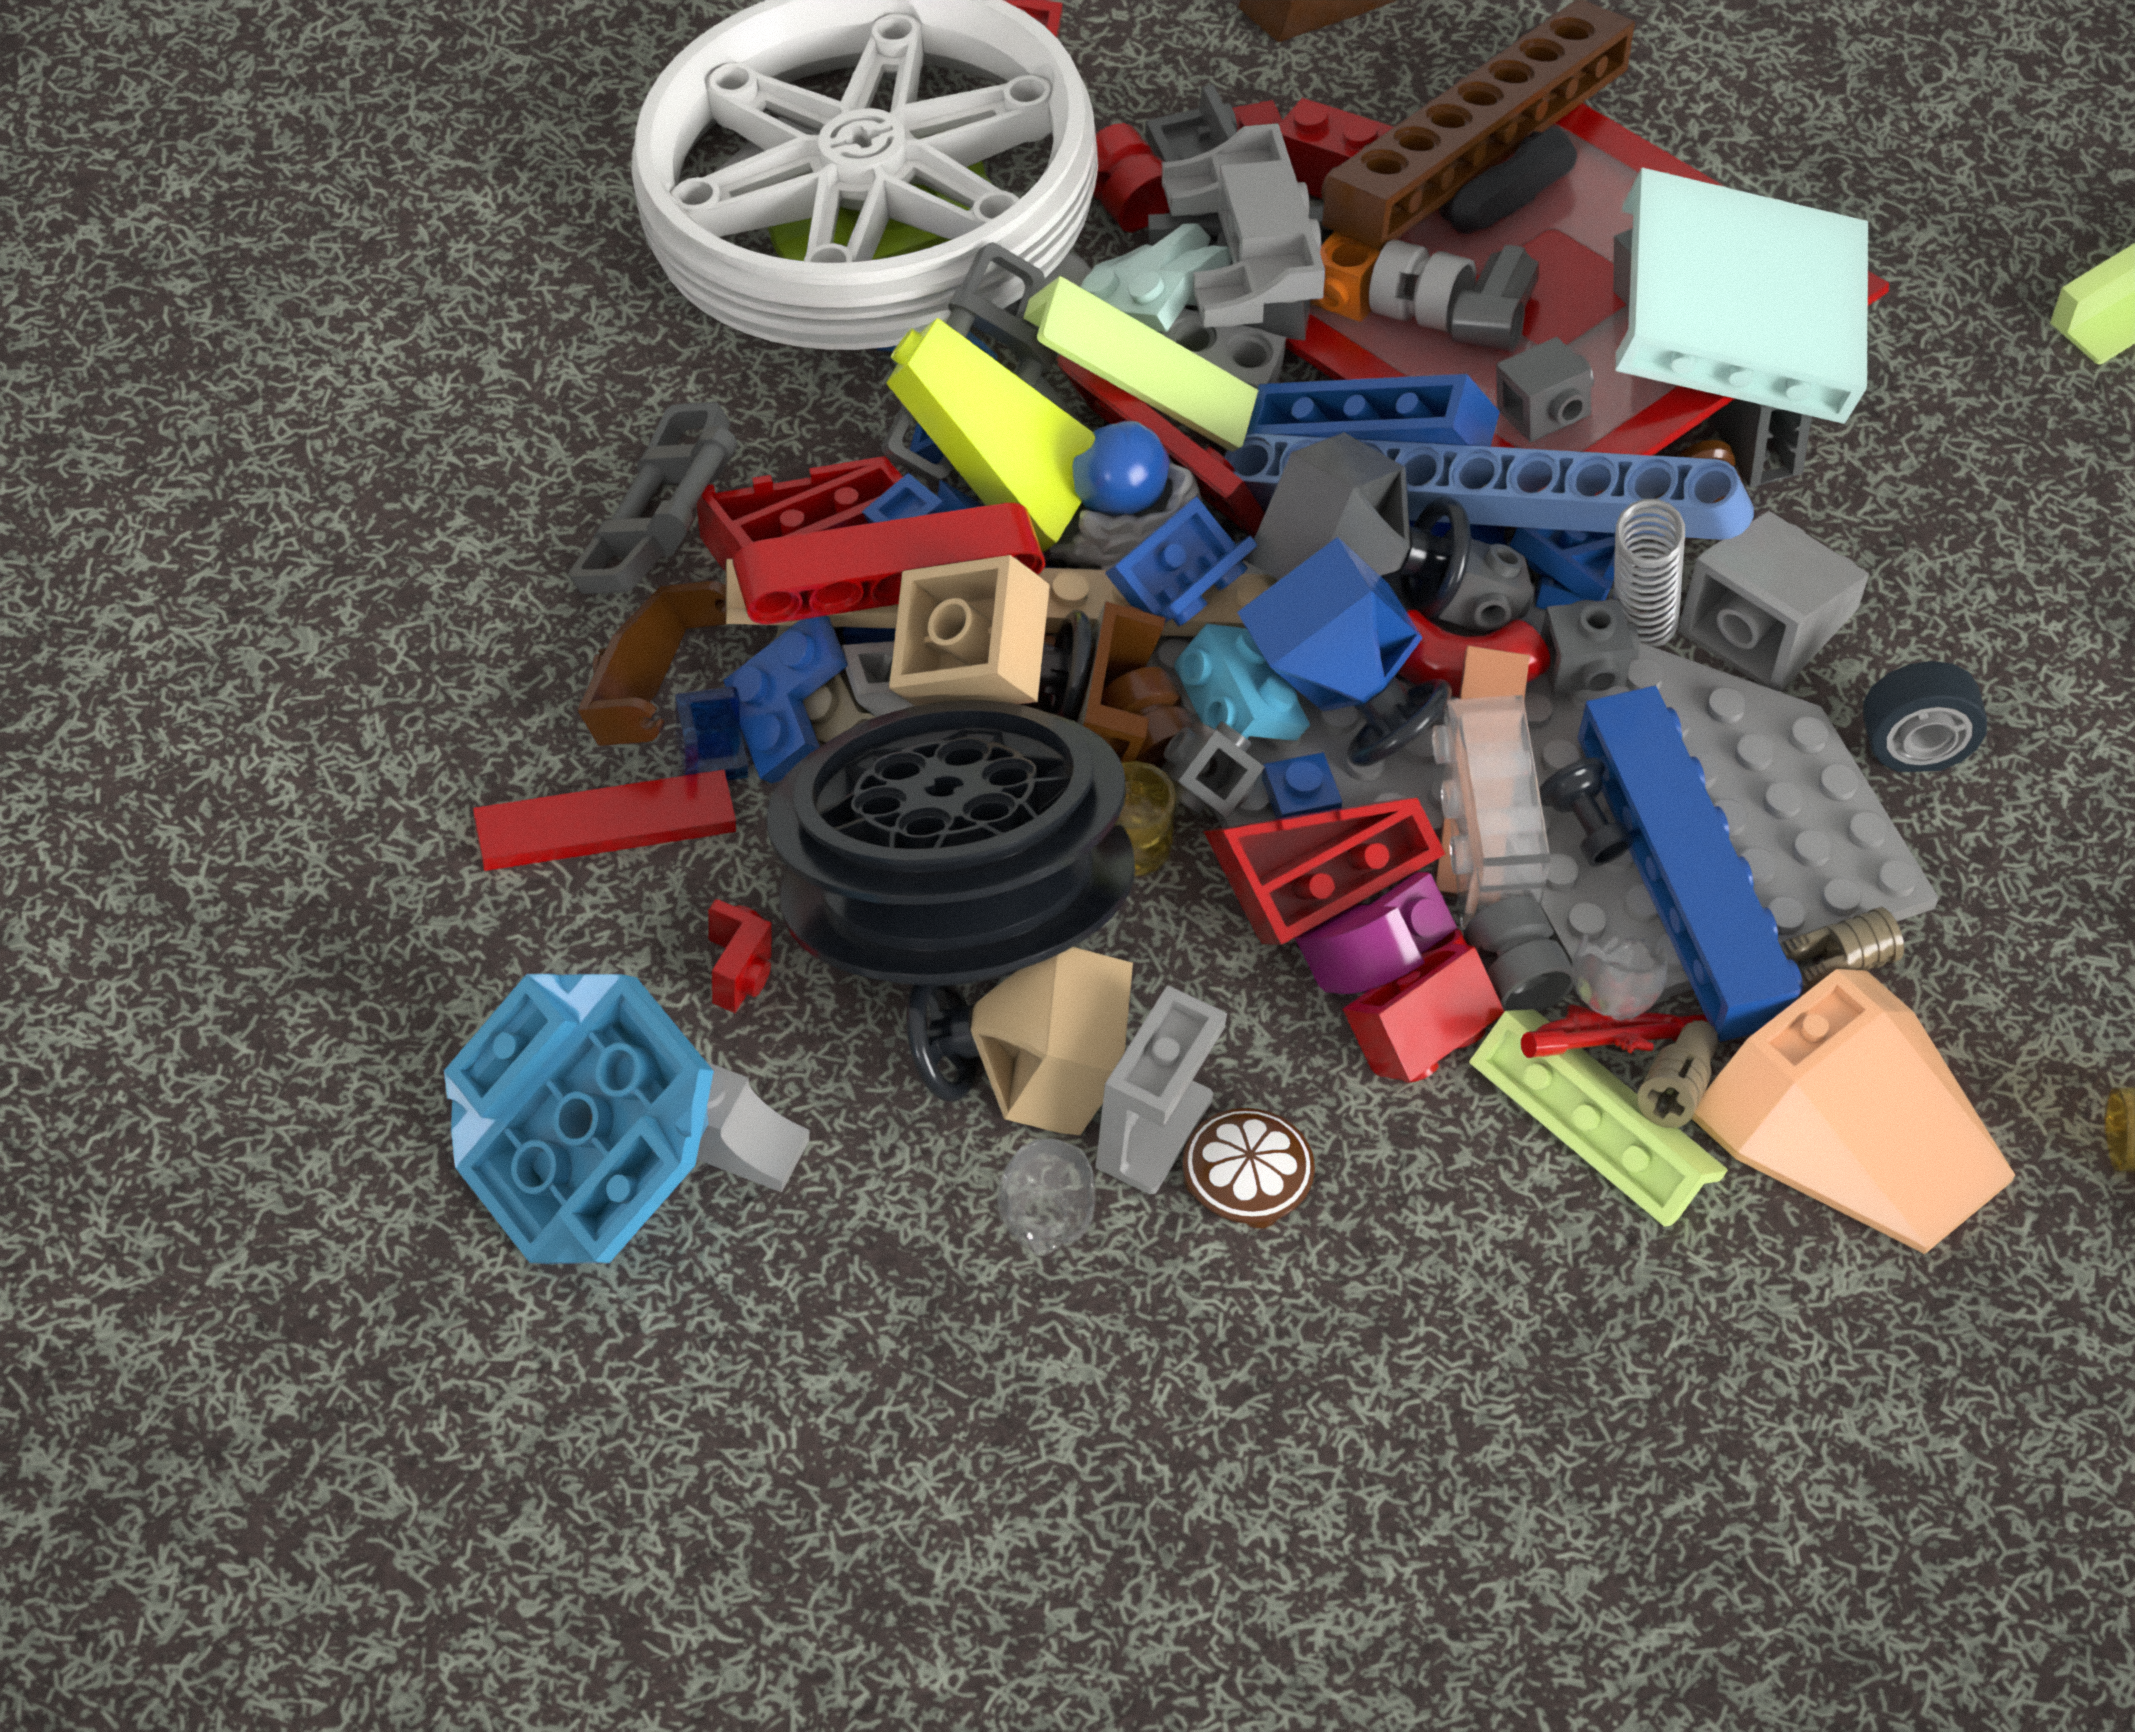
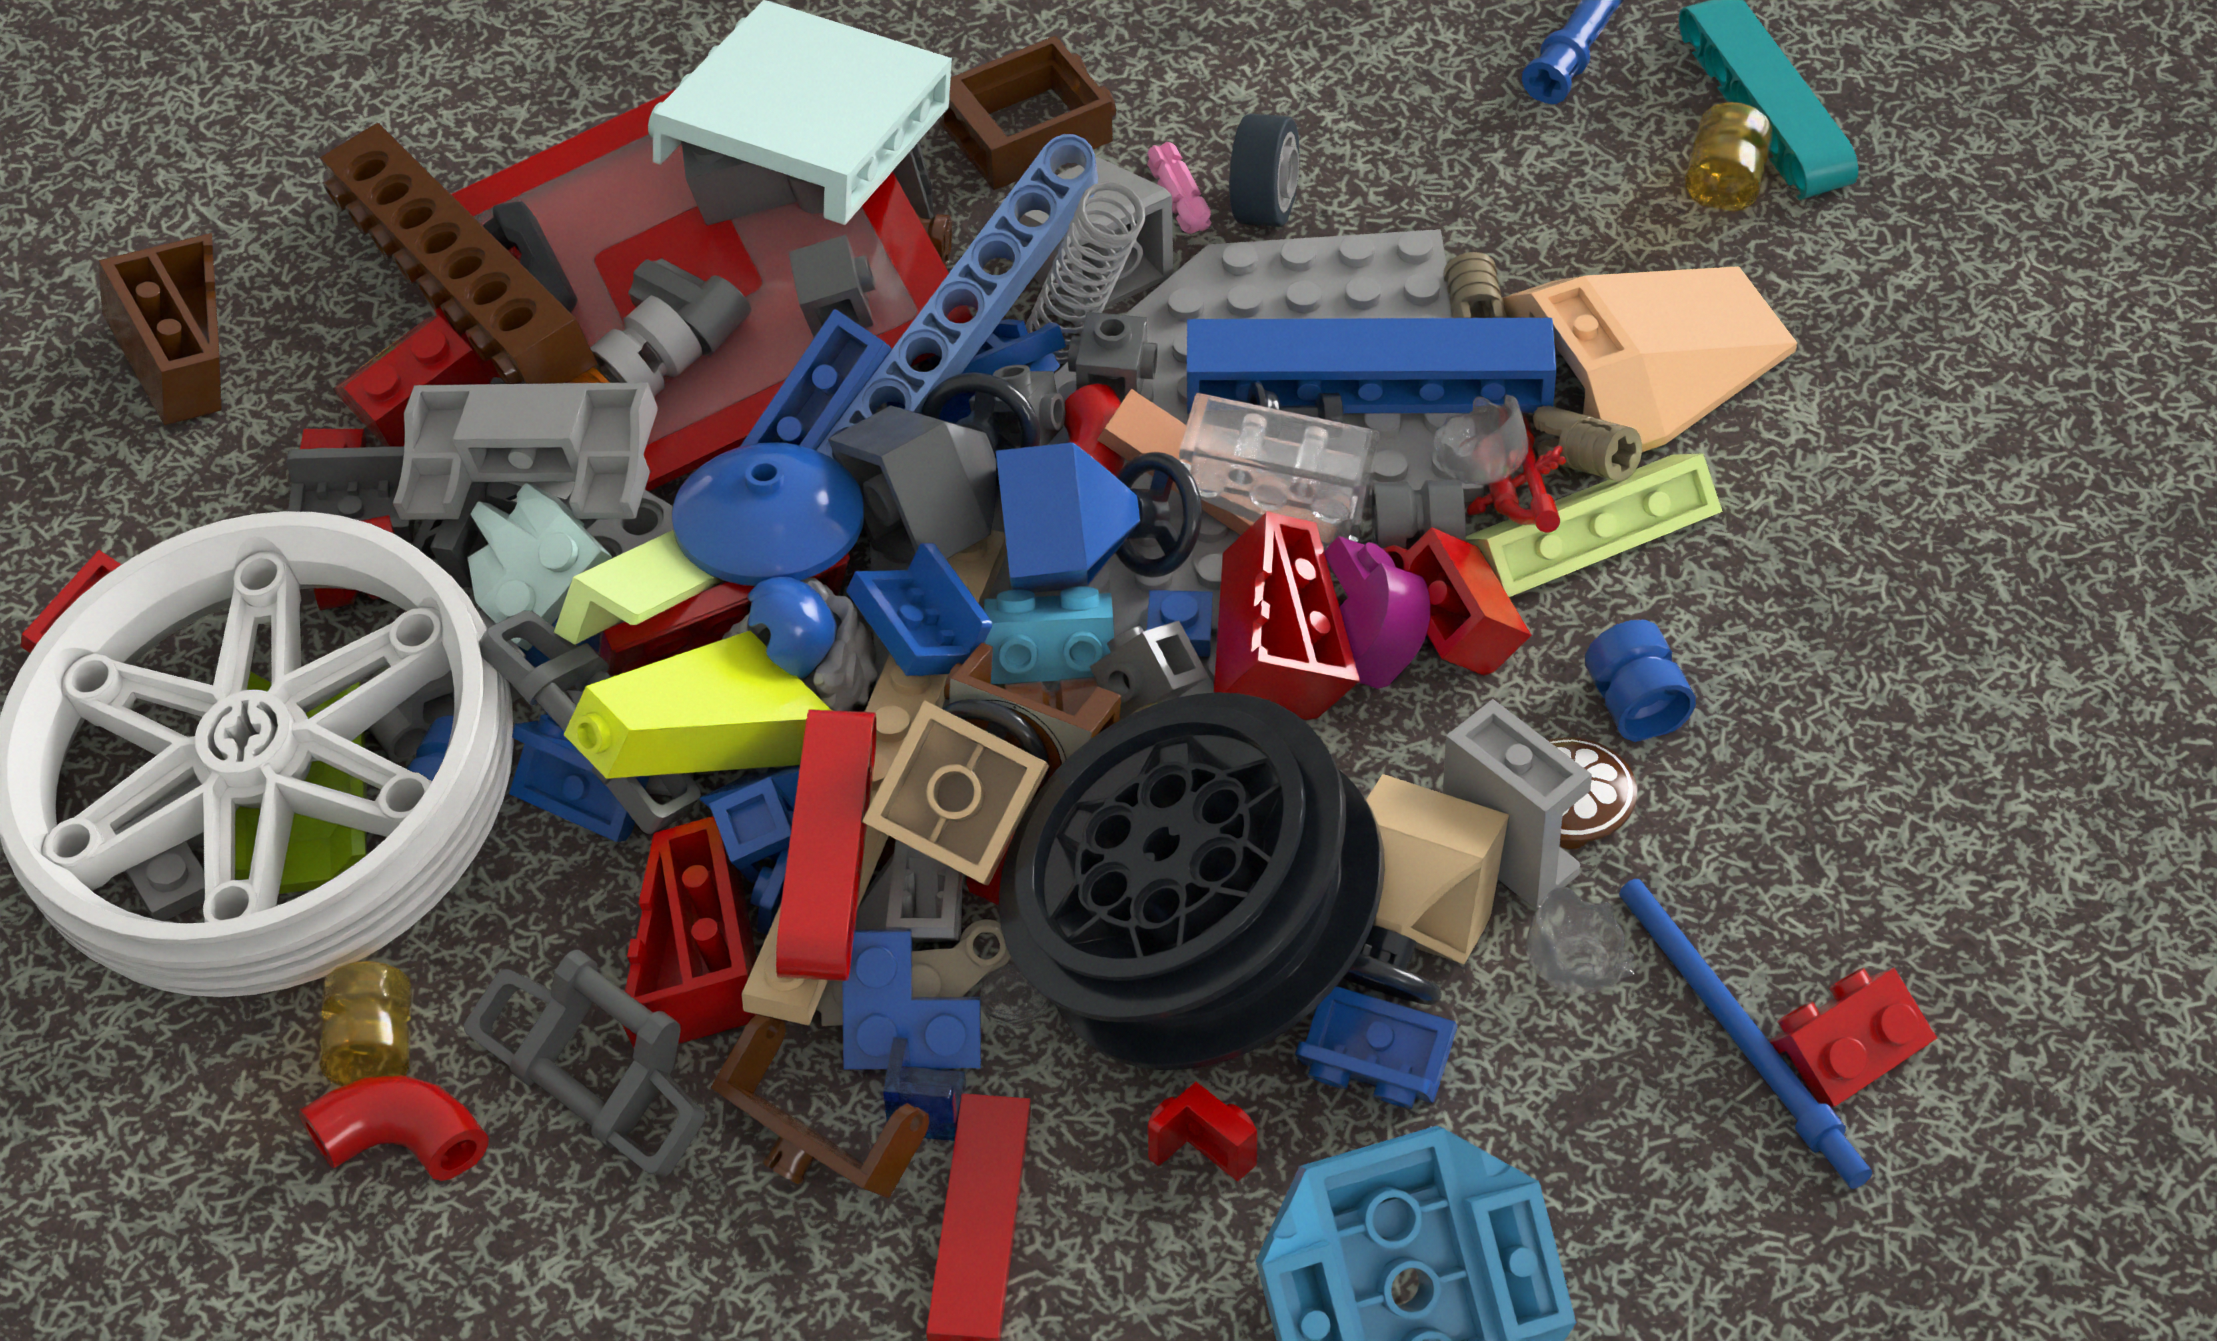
camera: 65 degrees left, 5 degrees down
none -> red cylinder [298,1075,489,1181]
none -> clear yellow wheel [319,961,412,1086]
none -> blue dish [672,443,864,586]
none -> reddish brown window [939,35,1116,190]
none -> bright pink axle [1147,142,1211,234]
none -> blue bracket [1295,986,1458,1109]
none -> blue wheel [1585,620,1696,742]
none -> blue bar [1619,879,1872,1189]
none -> red bracket [1769,967,1937,1108]

